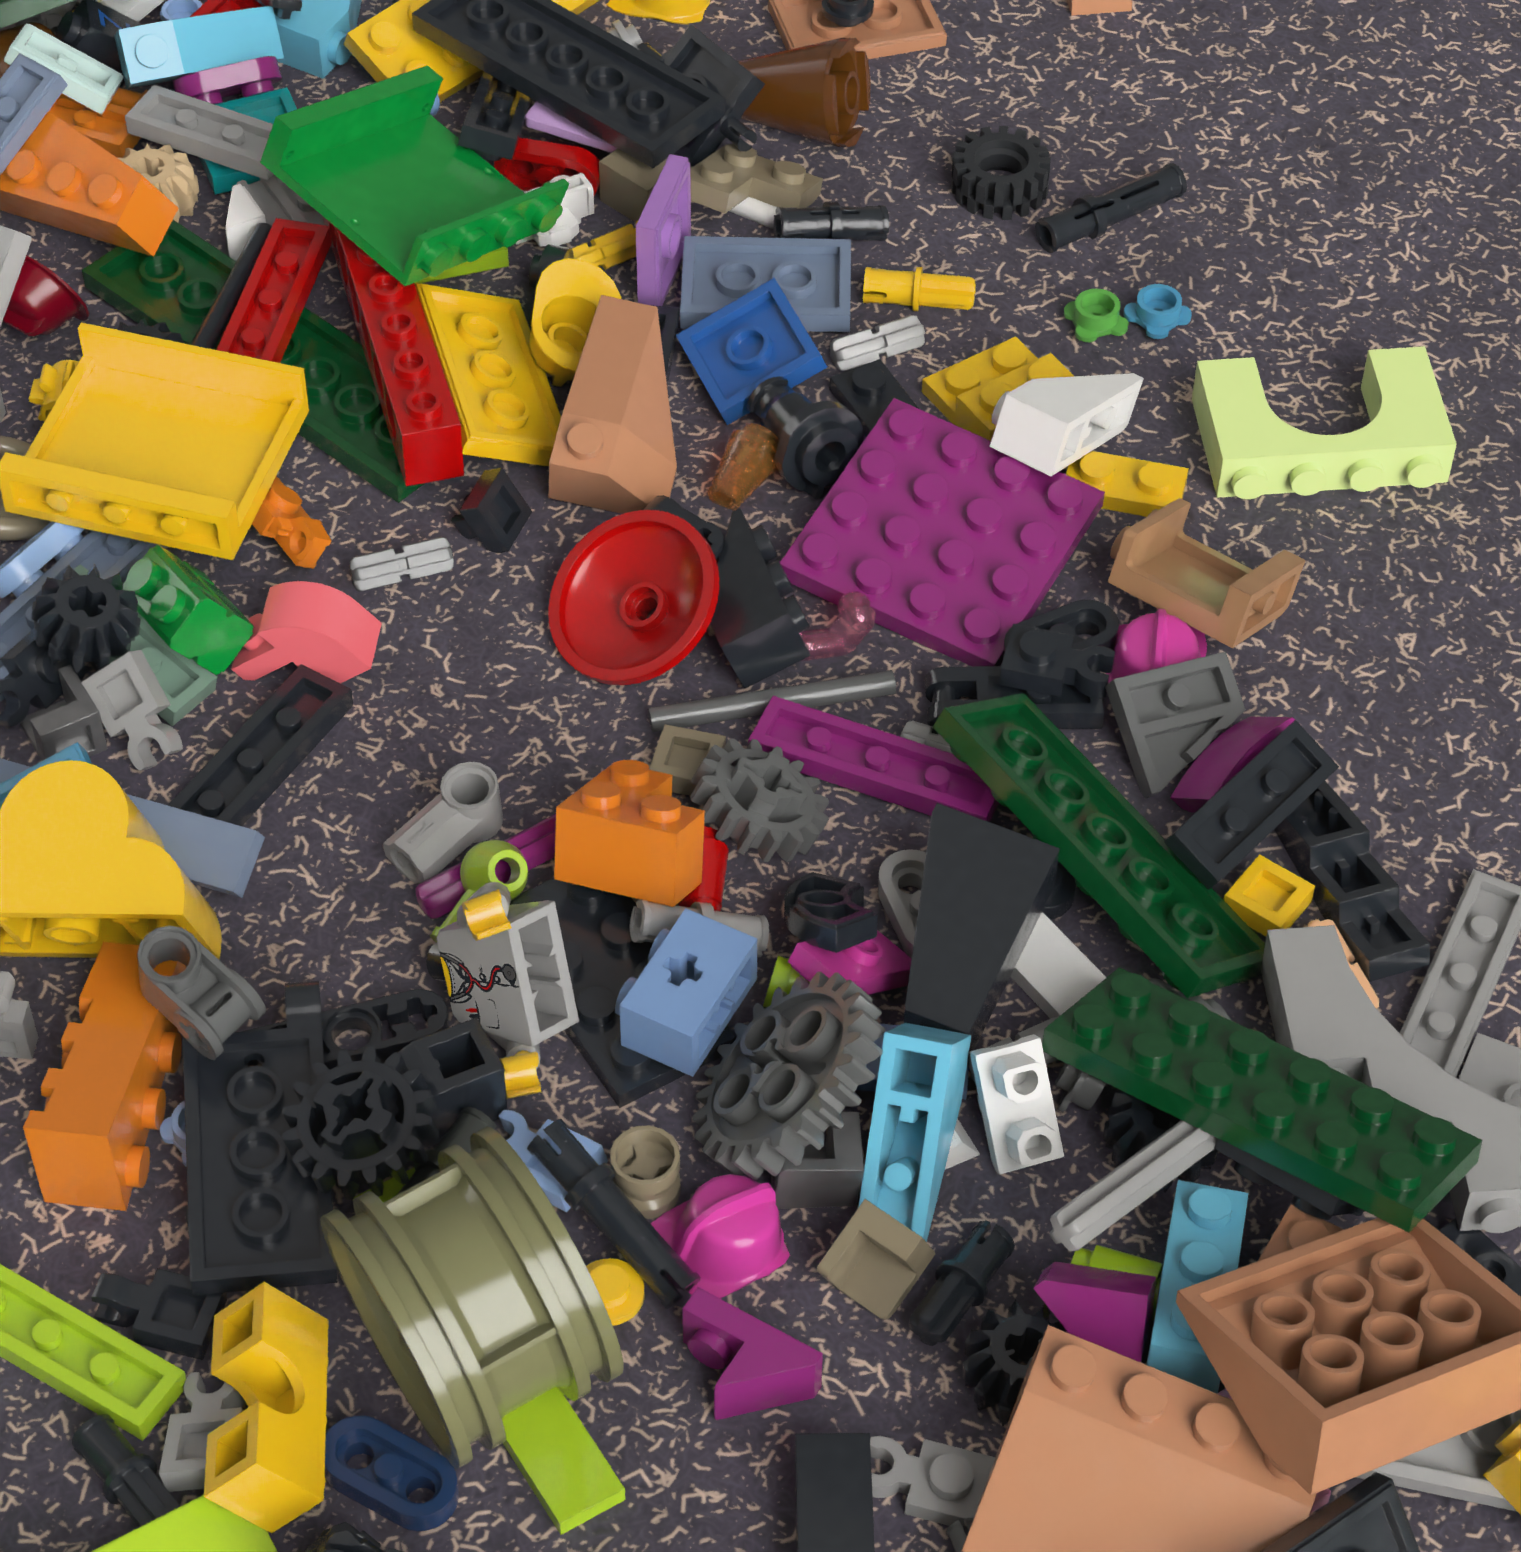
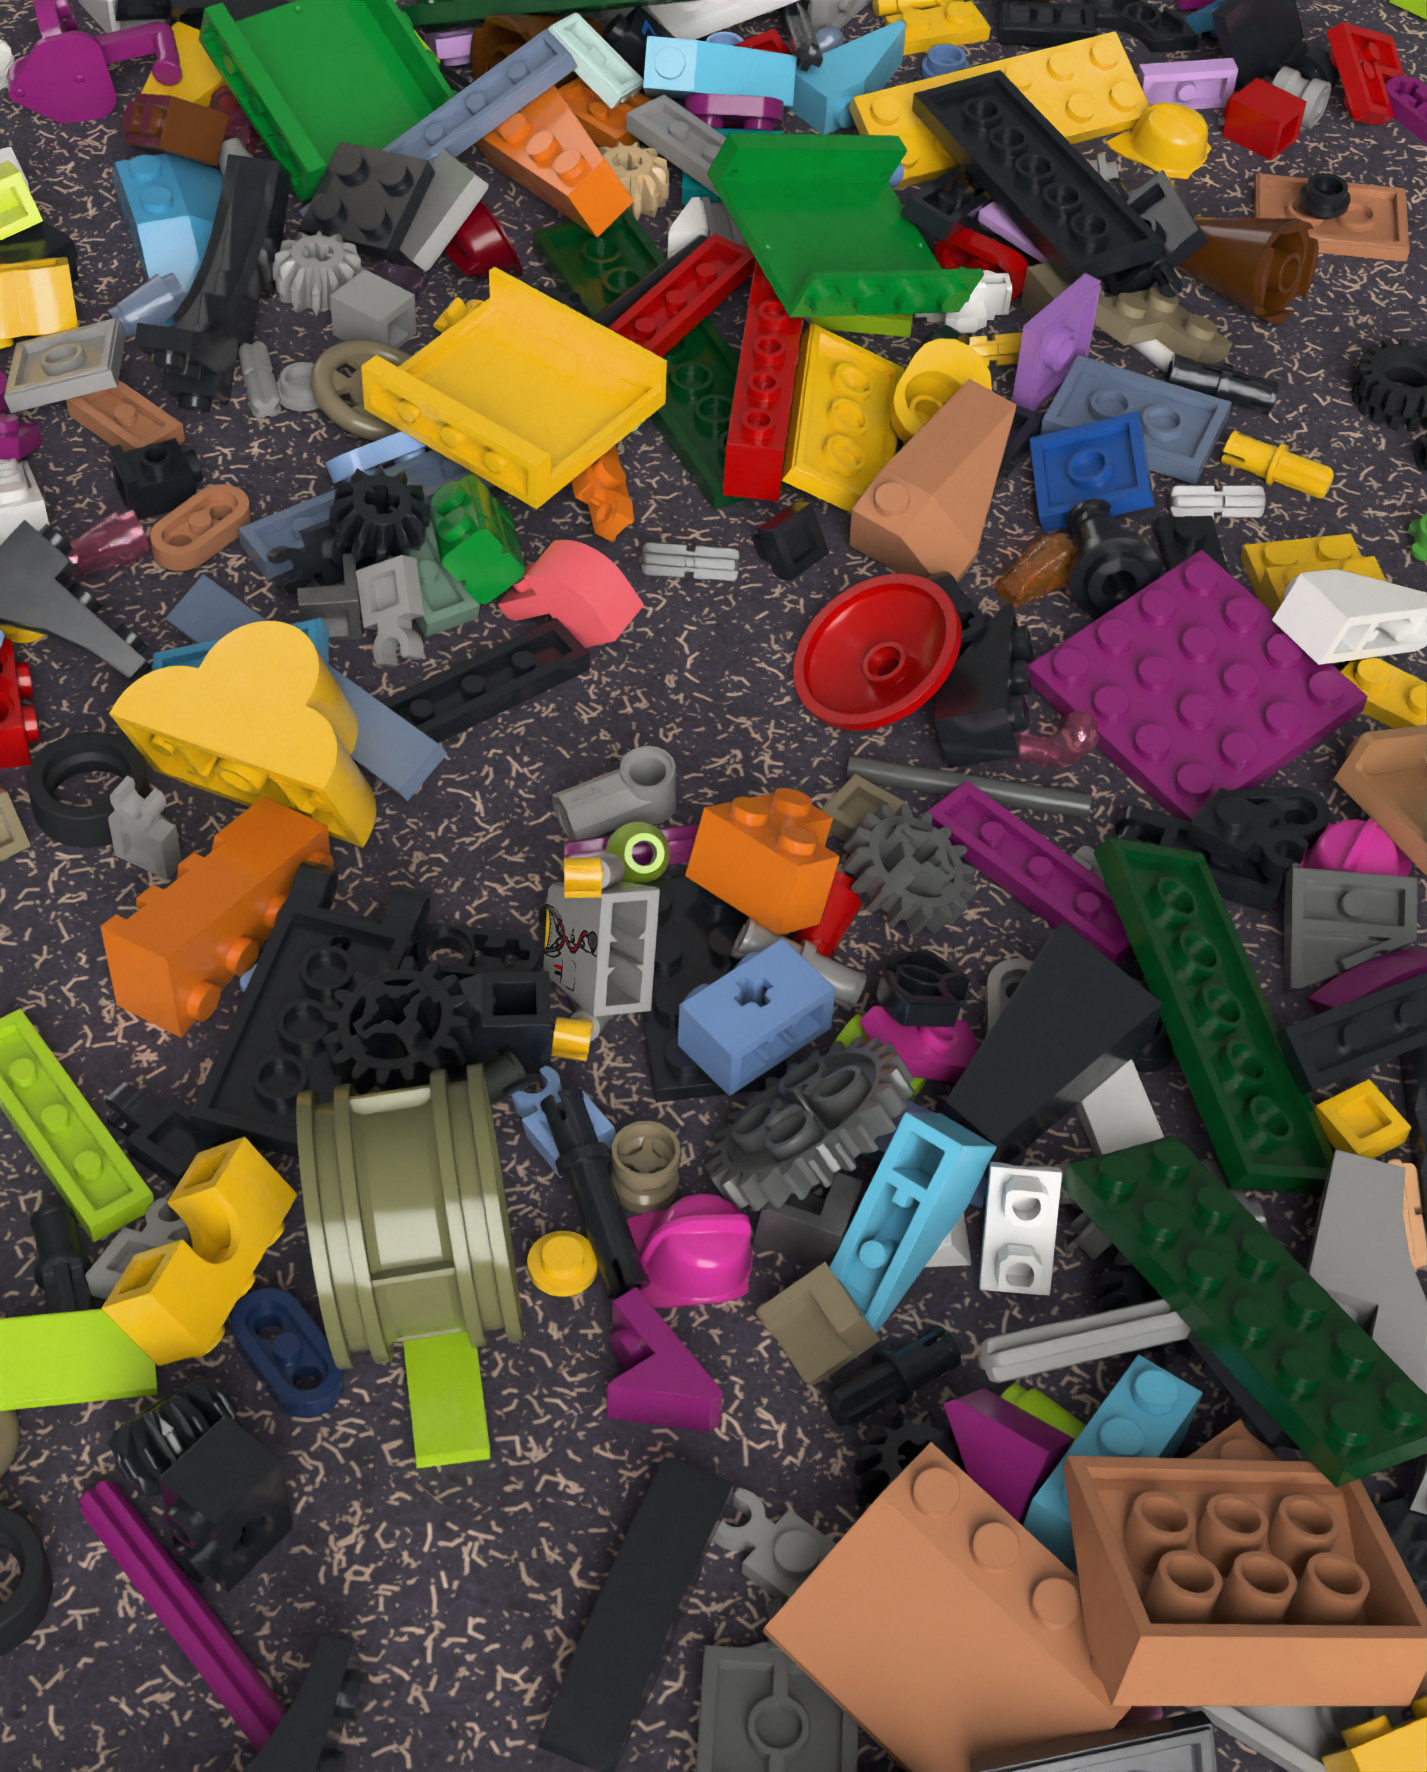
camera: 20 degrees right, 0 degrees up
dark grey piece [137,926,266,1060] -> none

